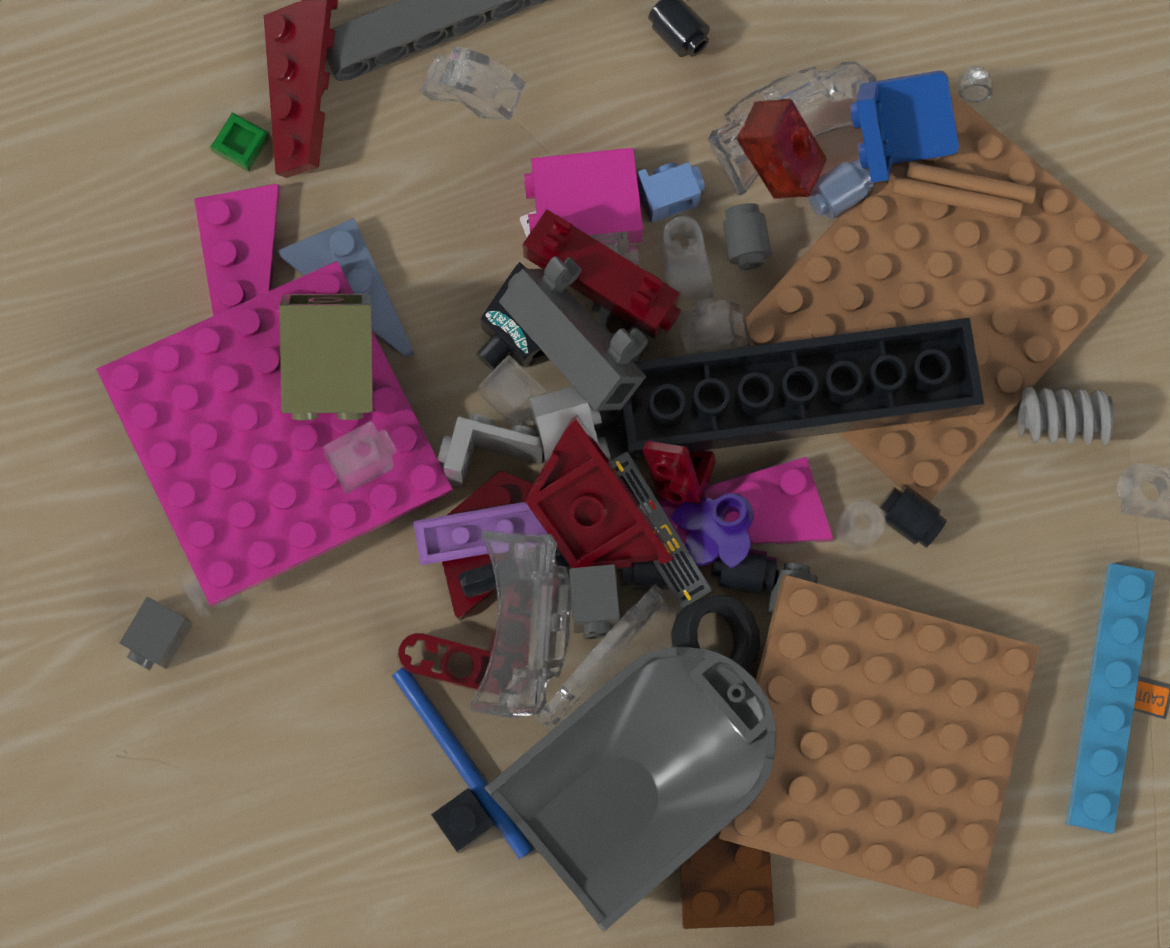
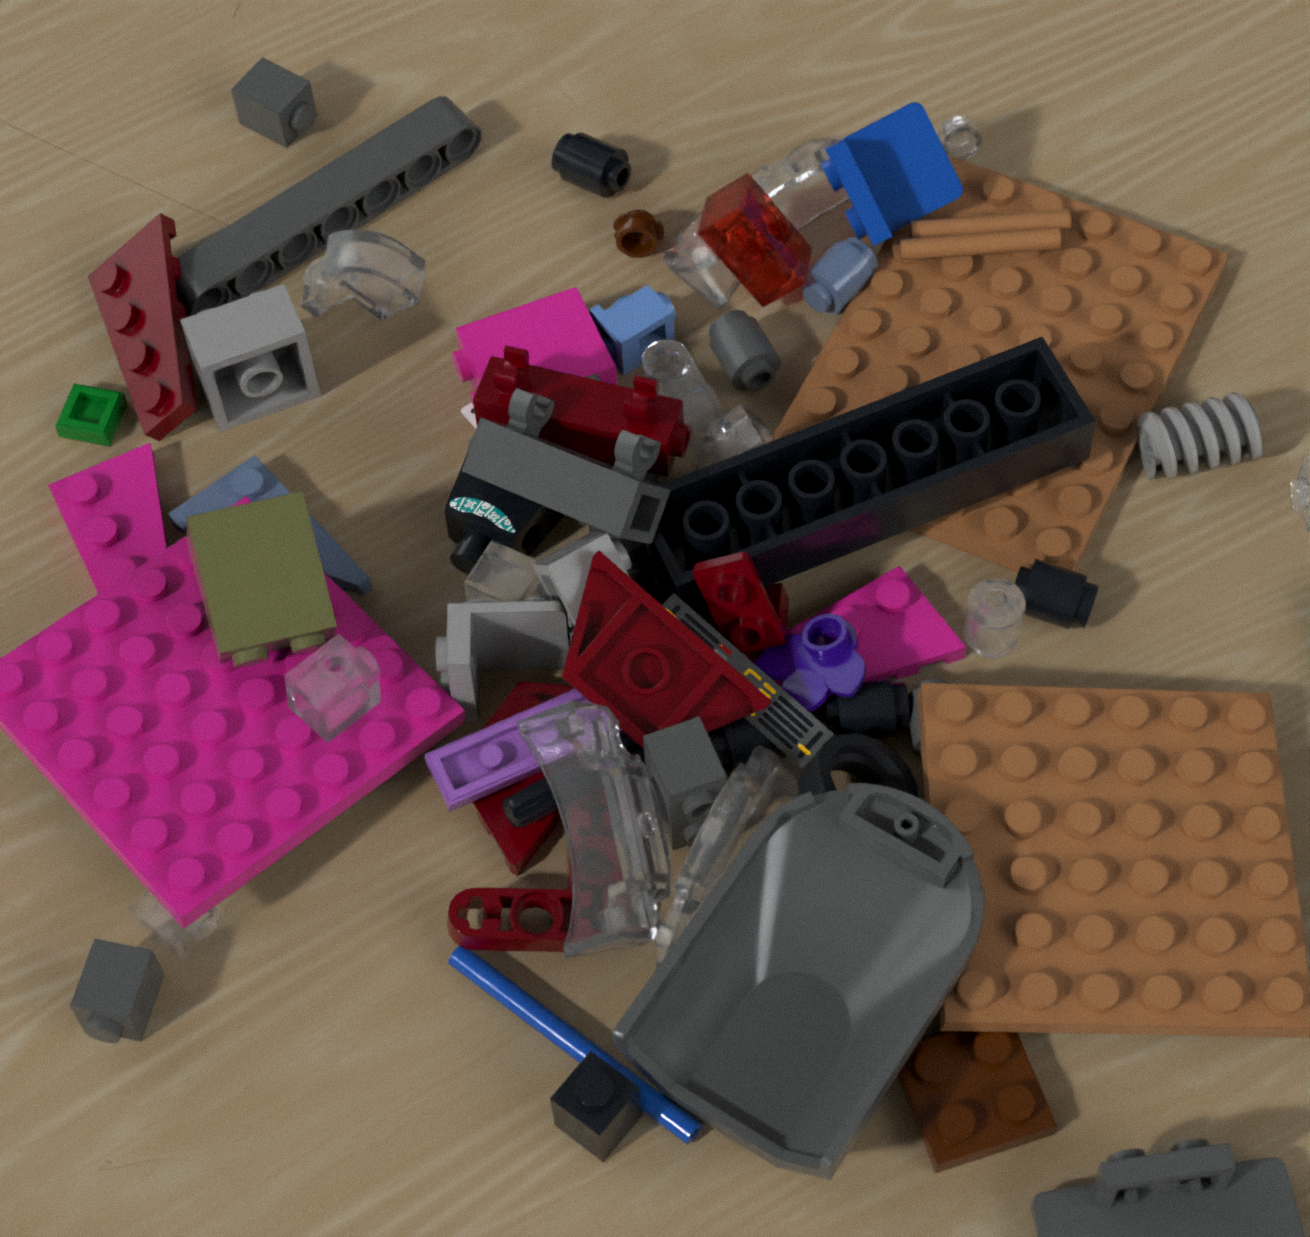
camera: 10 degrees left, 20 degrees down
none -> light grey brick [180,284,321,432]
none -> reddish brown plate [613,209,665,258]

